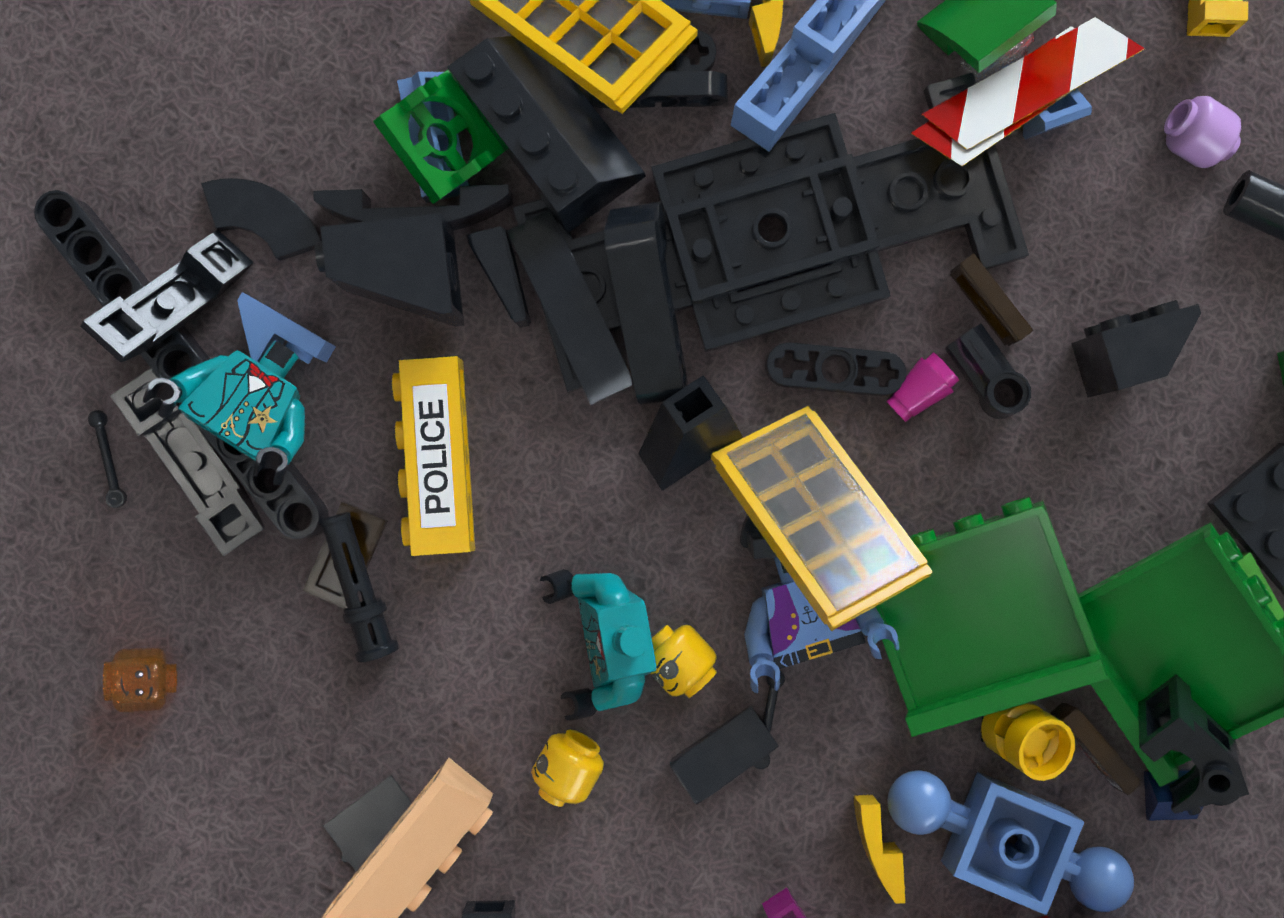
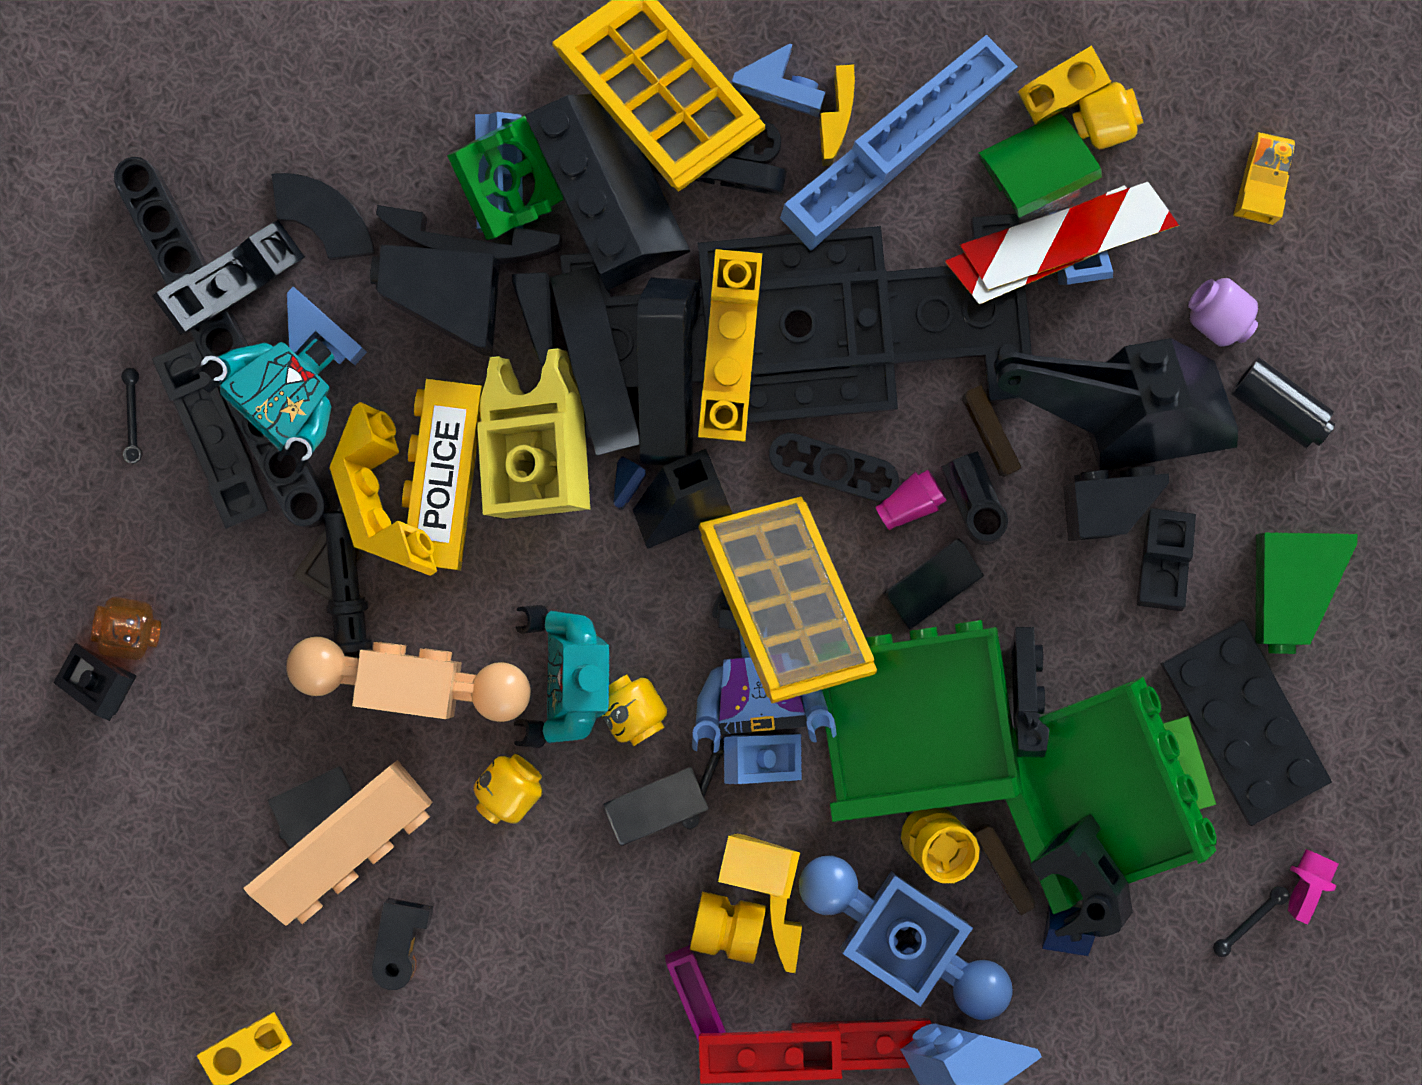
camera: 10 degrees right, 0 degrees up
none -> black slope [54,643,137,721]
none -> light nougat brick [286,637,531,722]
none -> yellow slope [329,402,437,576]
none -> light yellow brick [477,348,590,519]
none -> dark blue slope [613,456,647,510]
none -> yellow wheel [690,891,766,964]
none -> yellow slope [698,249,763,442]
none -> yellow slope [718,833,800,899]
none -> medium blue slope [724,734,802,784]
none -> black slope [883,538,984,630]
none -> black slope [993,338,1238,470]
none -> black hinge [1011,627,1049,758]
none -> black slope [1136,508,1196,611]

